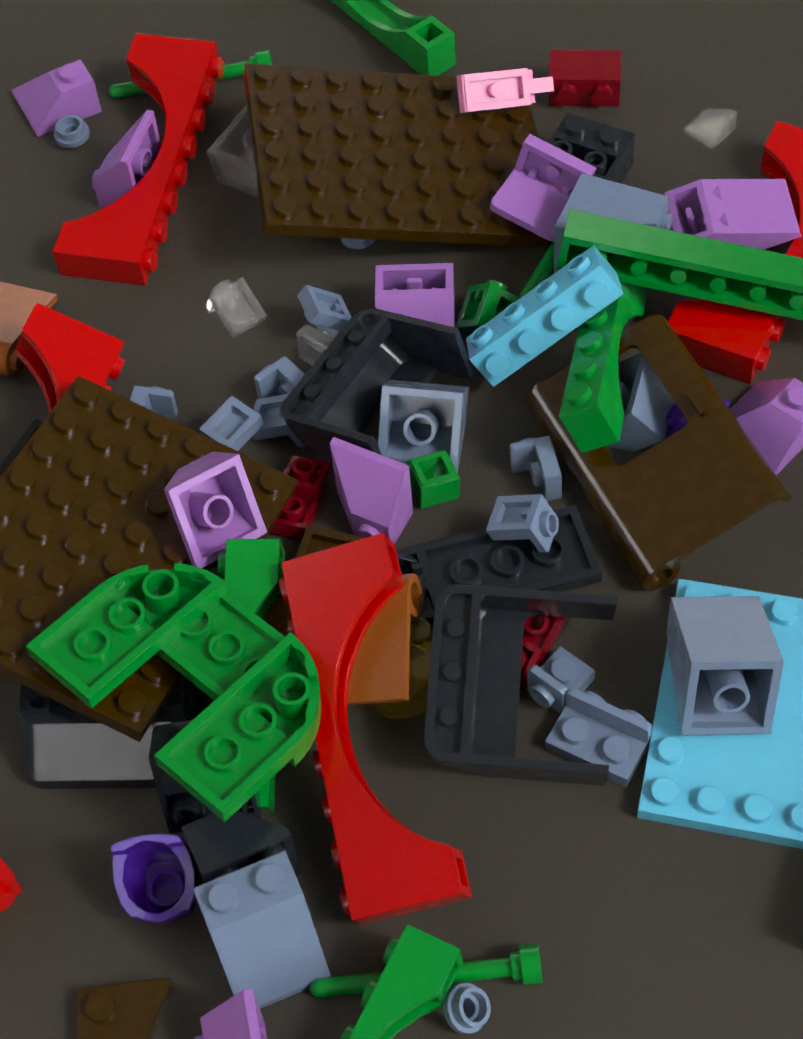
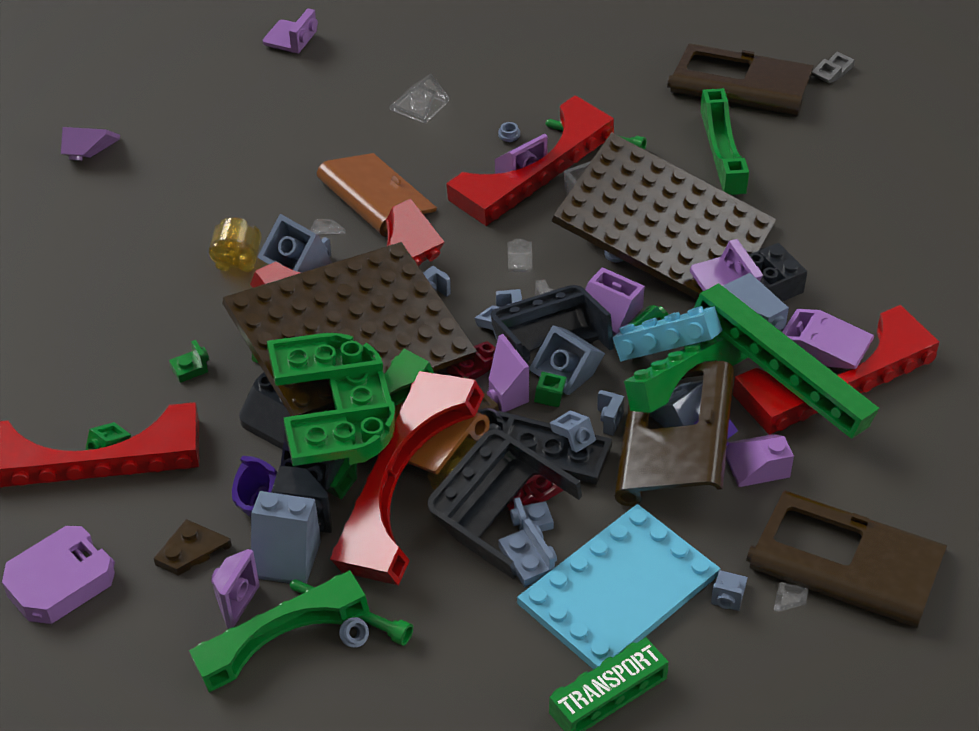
camera: 30 degrees right, 10 degrees down
medium lavender slope [11,59,102,137] -> none
medium lavender slope [164,452,267,569] -> none
sand blue bracket [199,396,264,451] -> none
sand blue bracket [297,285,352,346] -> none
bright pink hinge [456,68,554,113] -> none
dark red brick [548,50,621,107] -> none
sand blue slope [666,596,784,735] -> none
clear slope [684,109,737,149] -> none

